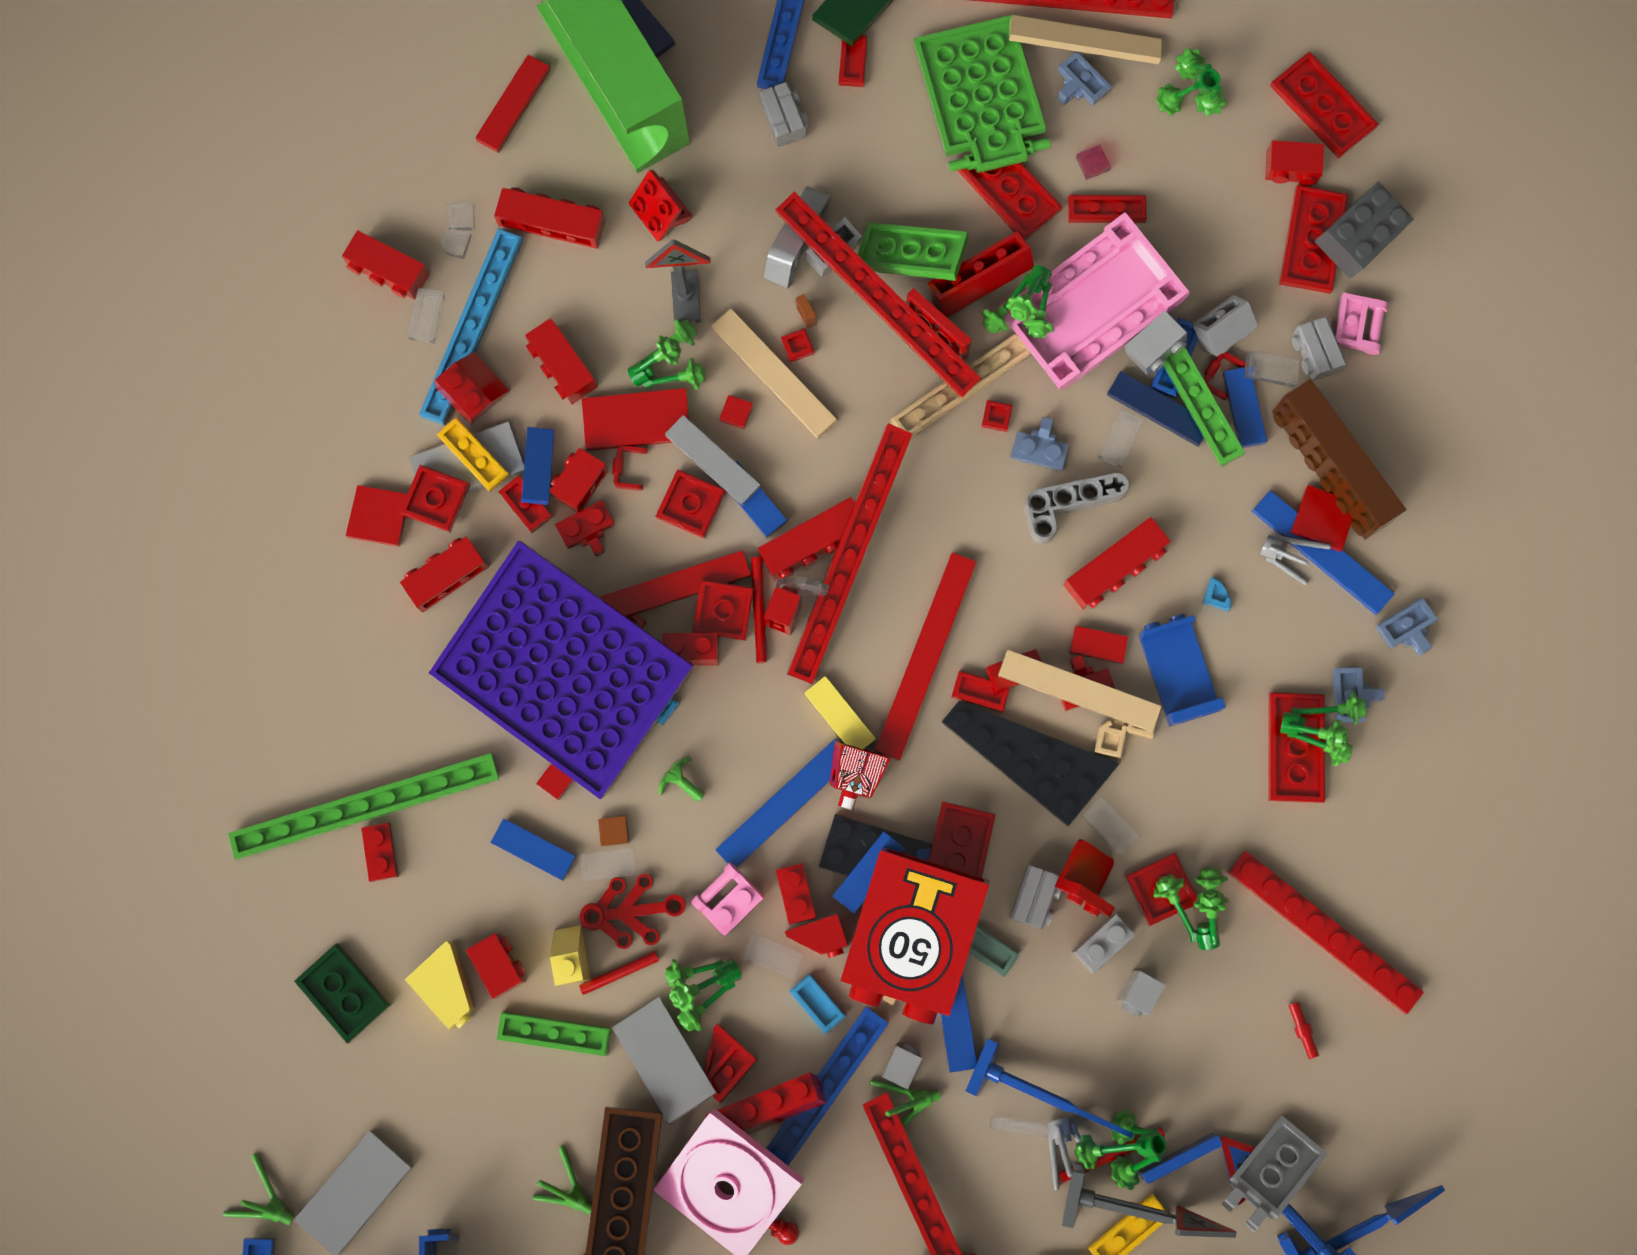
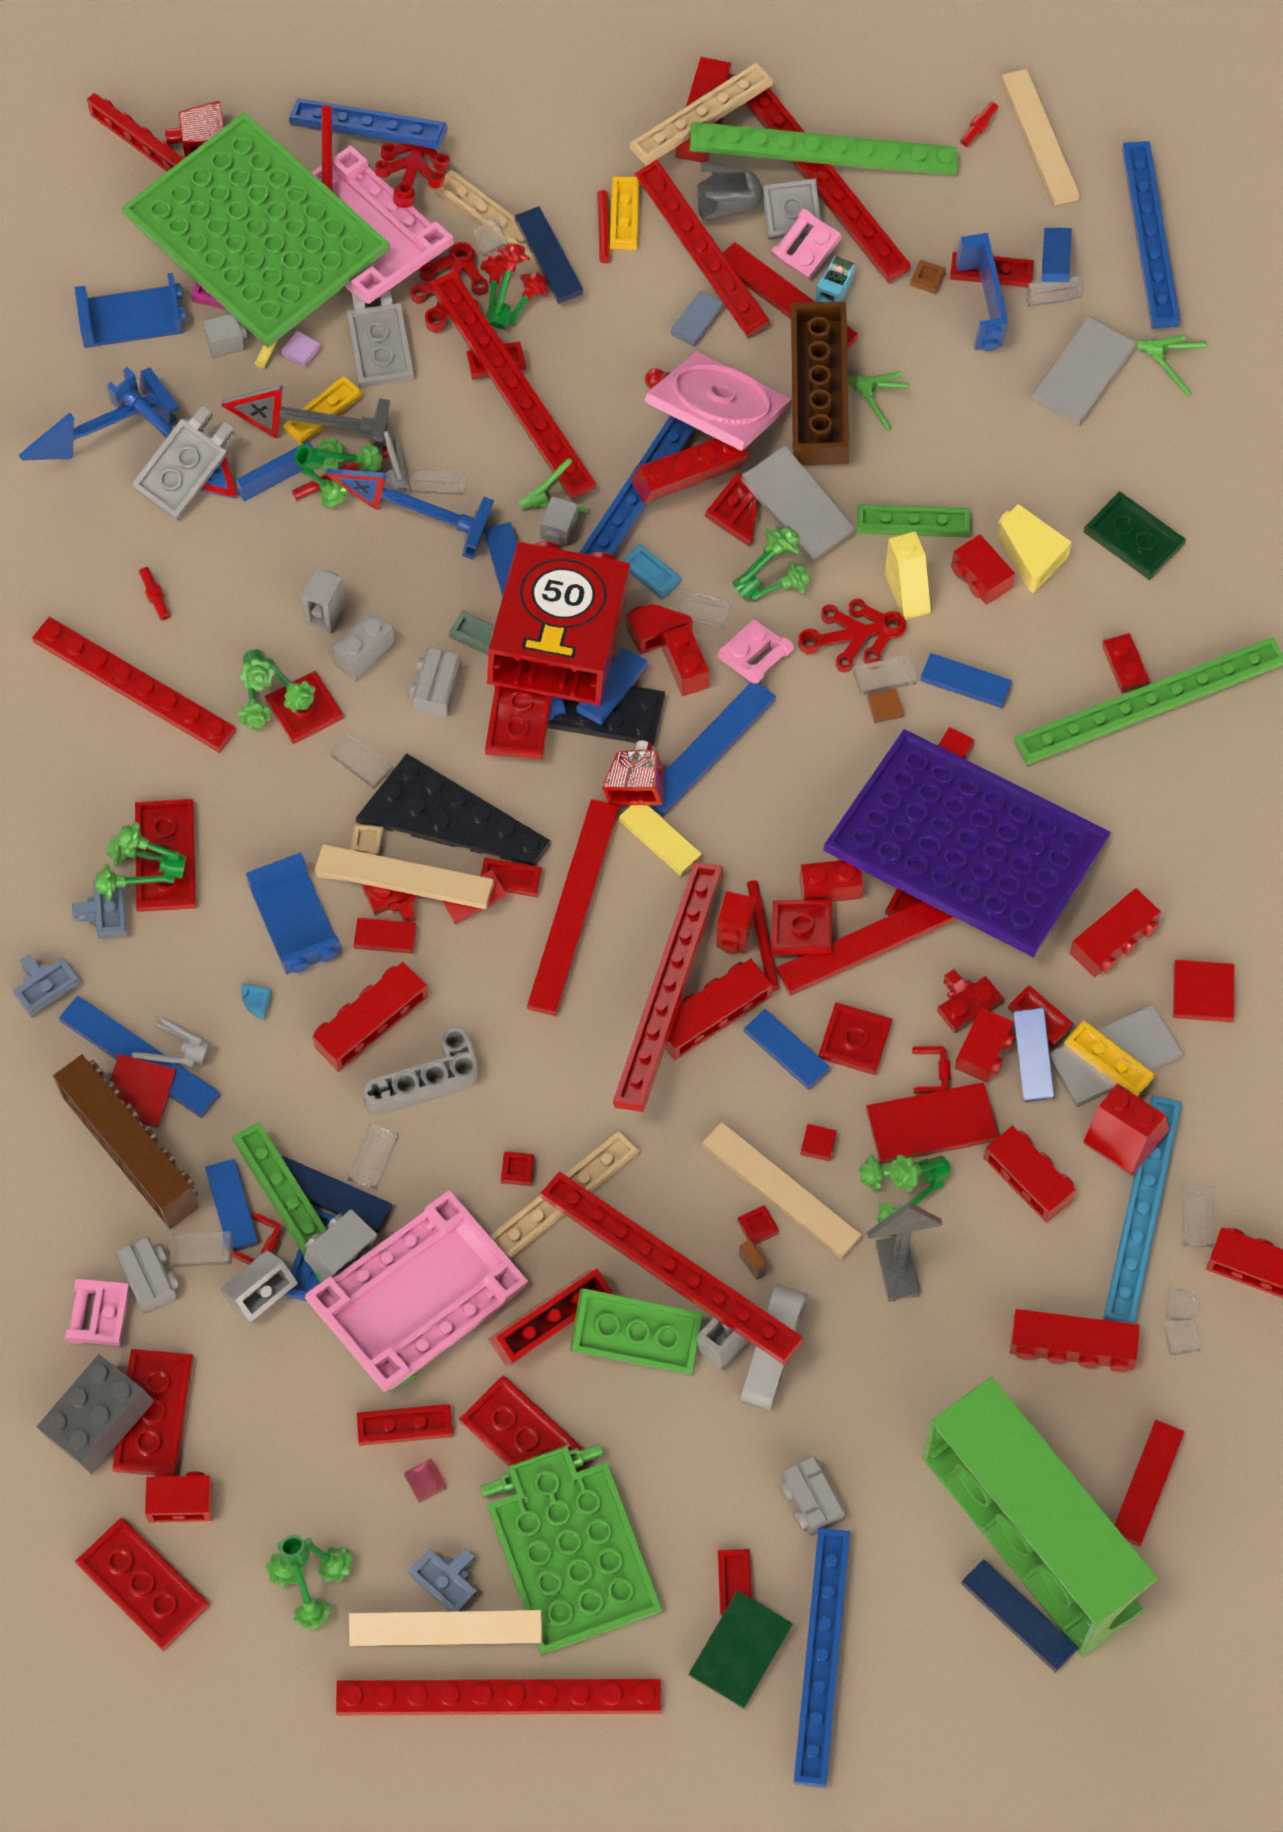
camera: 170 degrees right, 15 degrees down
red tile [400,465,470,533] -> none
red bar [579,951,659,995] -> none
red bracket [629,170,692,242] -> none
bright green plant [658,757,705,802] -> none
light grey tile [665,415,761,506] -> none
clear tile [776,577,829,597] -> none
red tile [906,288,972,361] -> none
bright green plant [981,265,1055,338] -> none
sand blue hinge [1010,417,1069,471] -> none
red bracket [1054,839,1115,917] -> none

